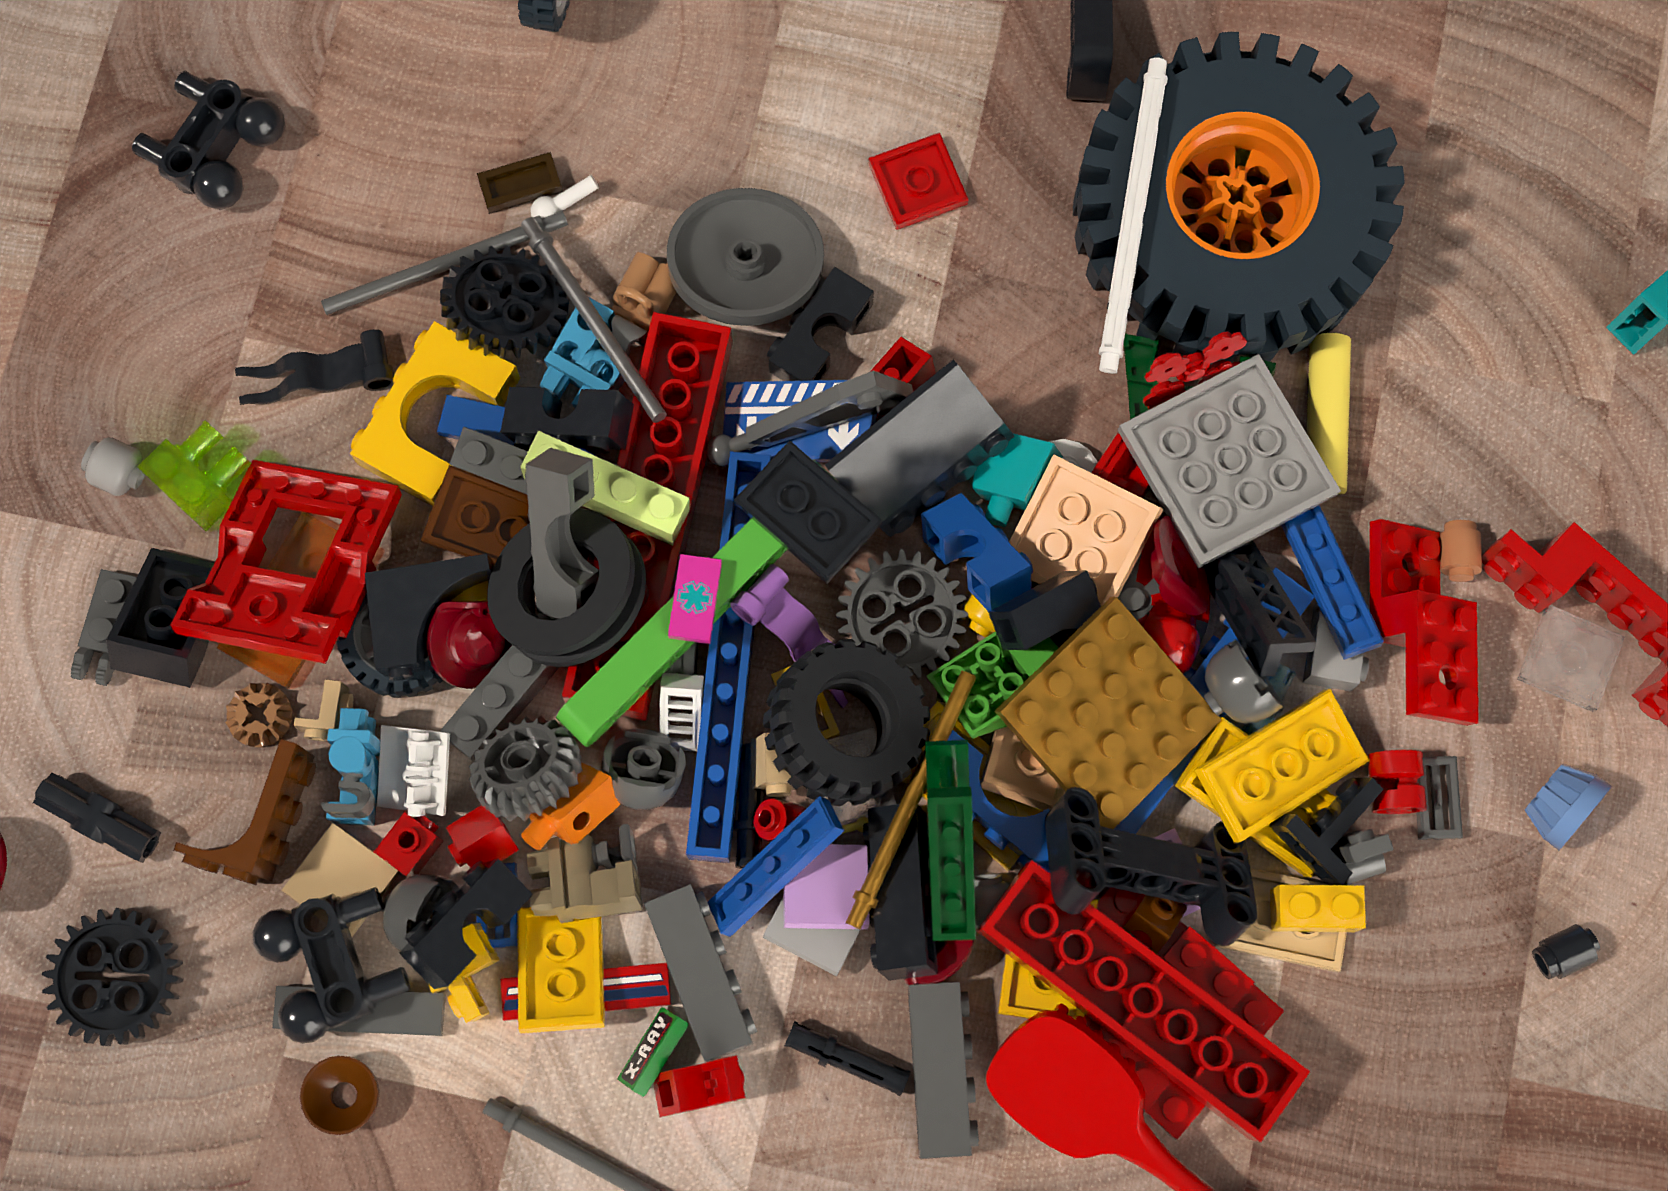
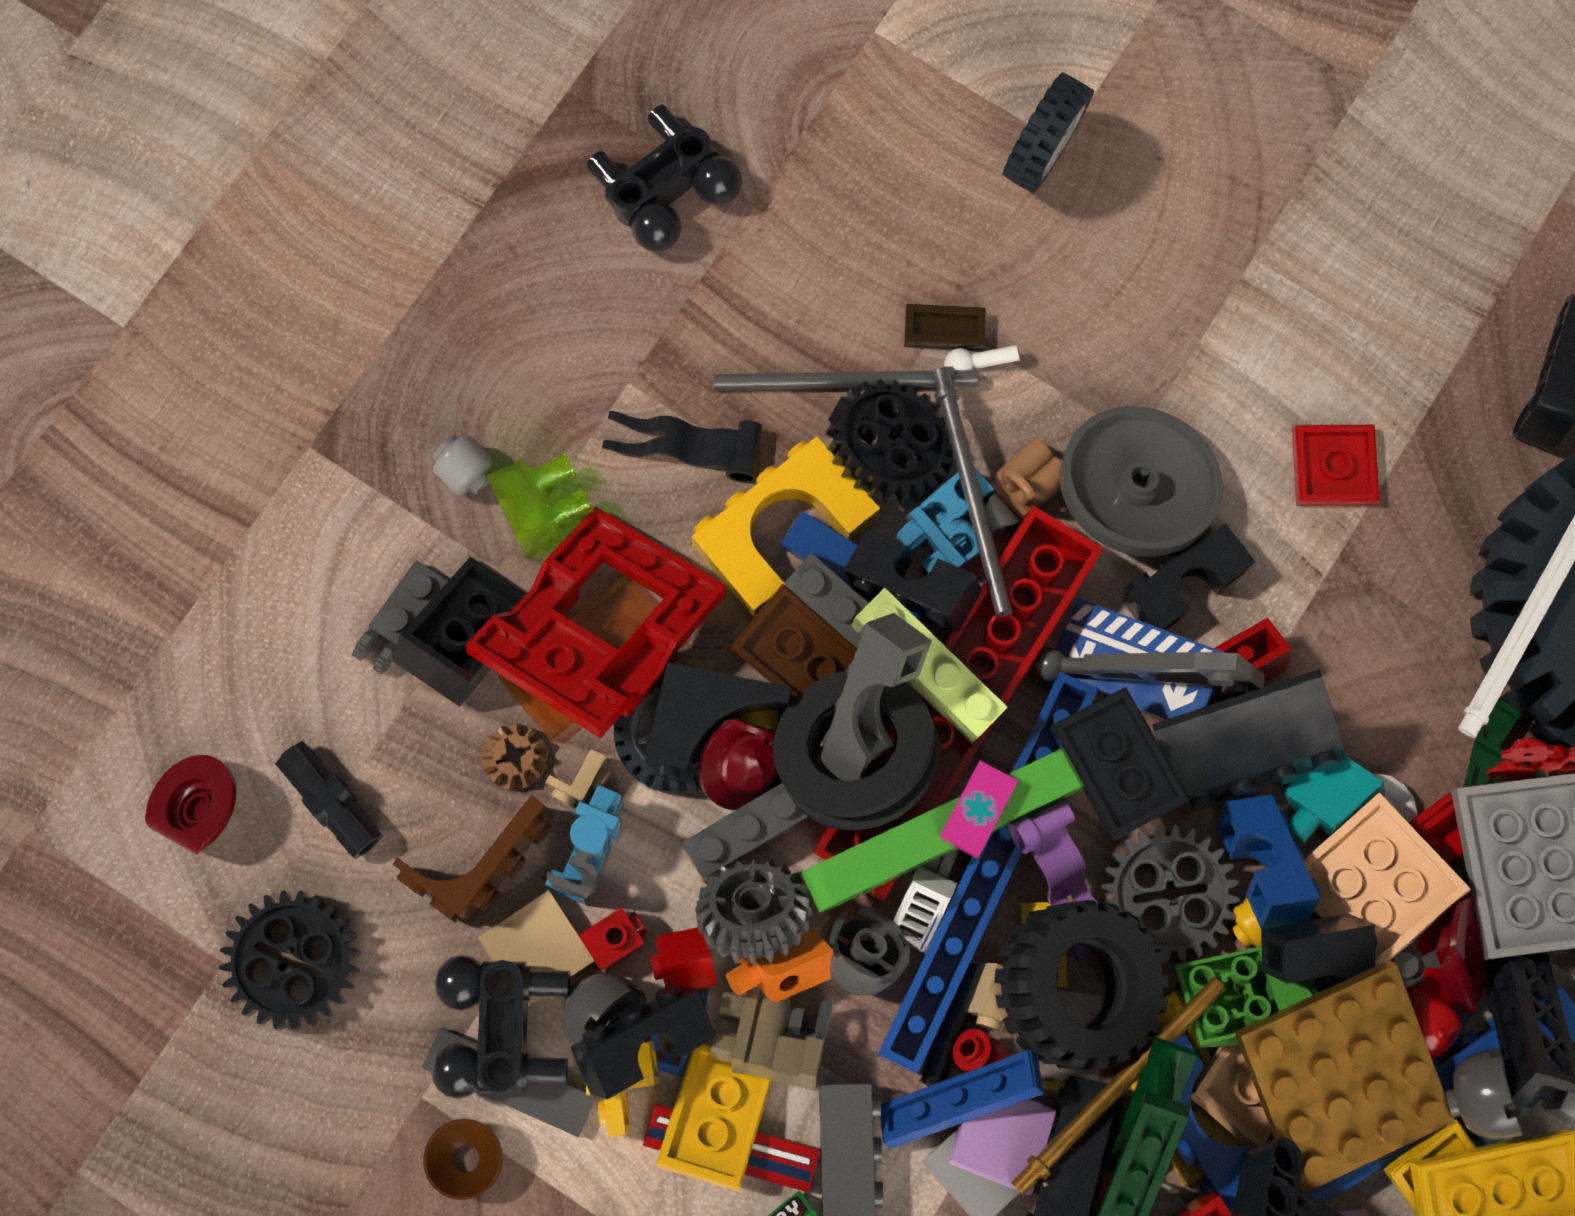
camera: 20 degrees right, 0 degrees up
white hinge [377,725,450,816] -> none

